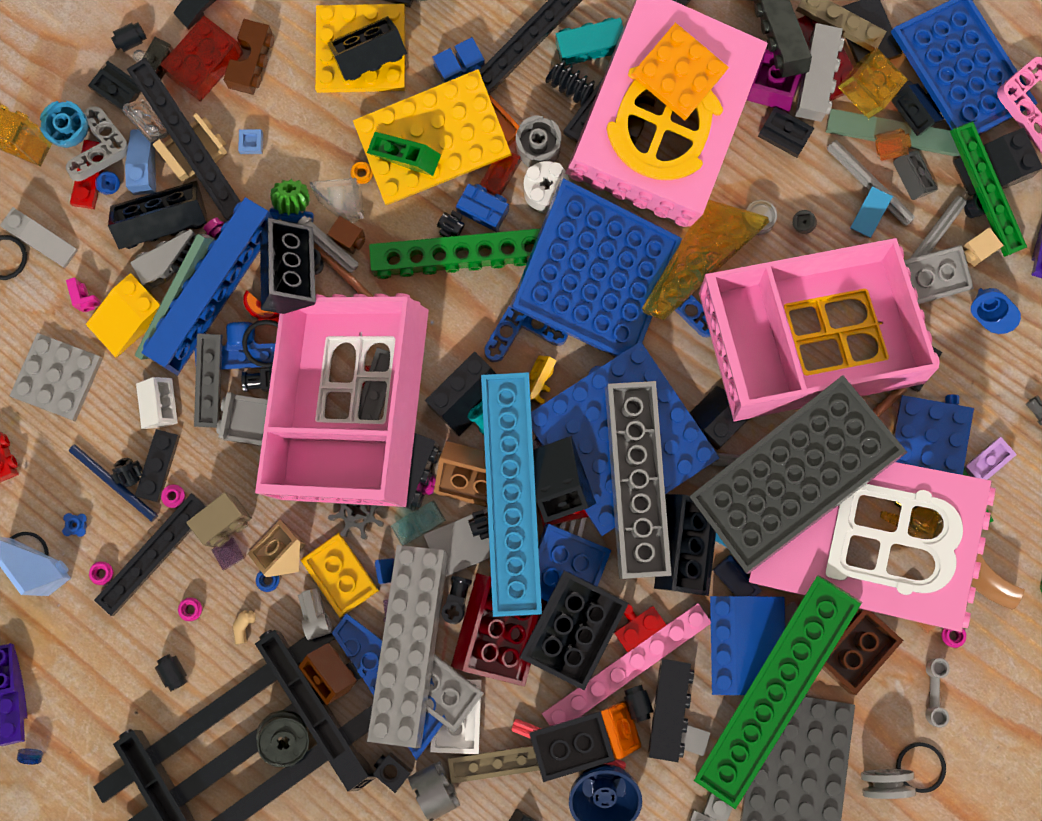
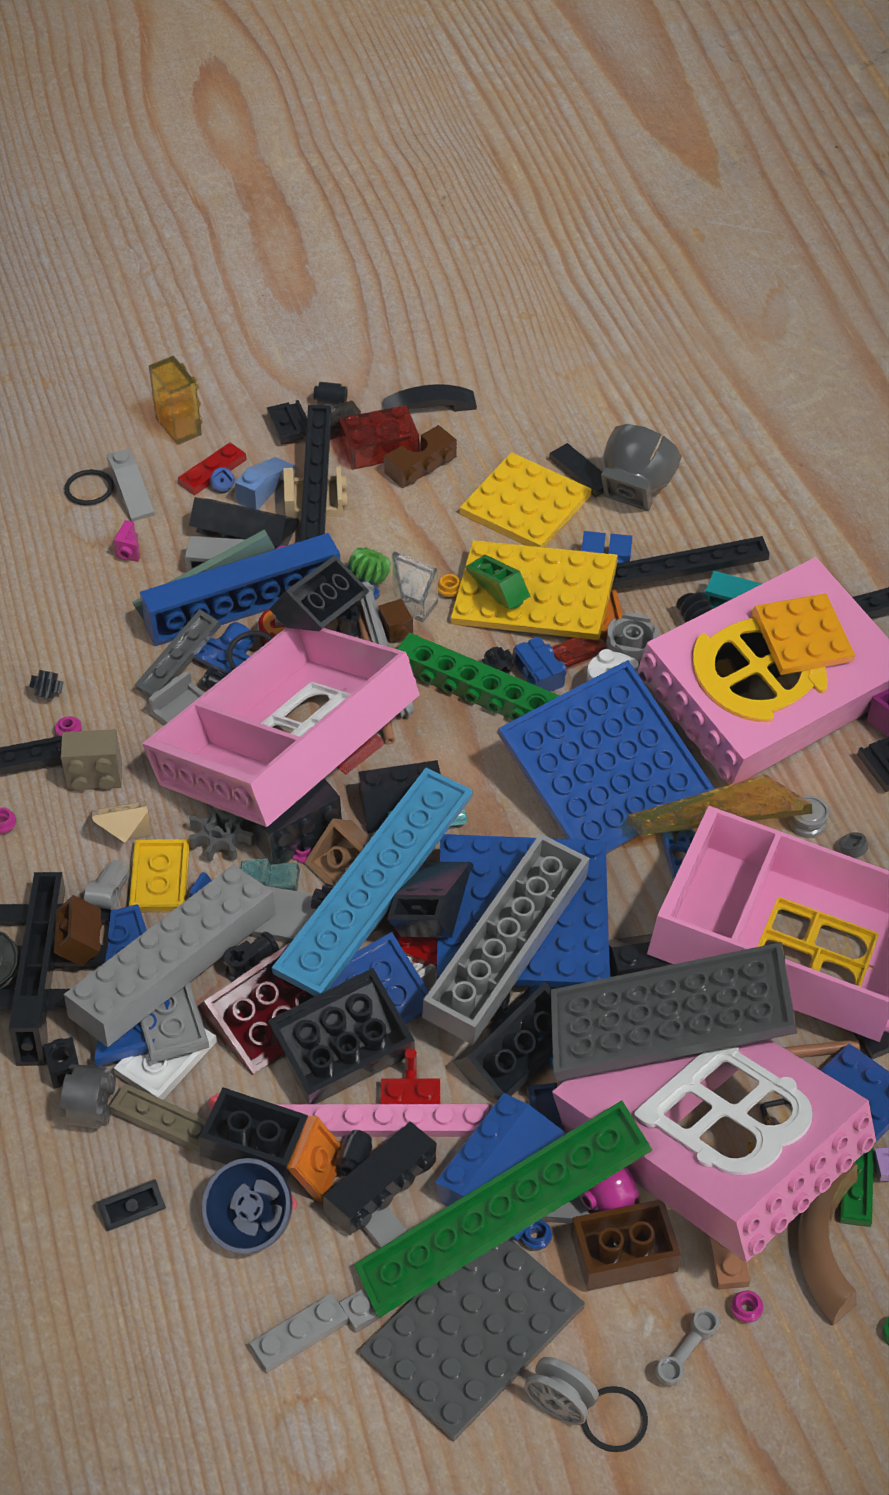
camera: 30 degrees right, 30 degrees down
light grey plate [10,333,103,421] -> none
dark azure cylinder [40,101,89,148] -> none
light grey beam [66,106,128,181] -> none
dark blue axle [69,444,158,522] -> none
yellow slope [86,273,161,358] -> none
clear plate [122,99,169,143] -> none
black plate [135,429,180,503] -> none
white brick [136,377,178,429] -> none
clear purple plate [211,538,245,570] -> none
tan arm [233,610,256,645] -> none
medium blue plate [238,129,263,154] -> none
blue plate [256,571,280,592] -> none
black slope [327,16,407,81] -> none
blue beam [485,304,568,362] -> none
yellow plate [529,355,556,404] -> none

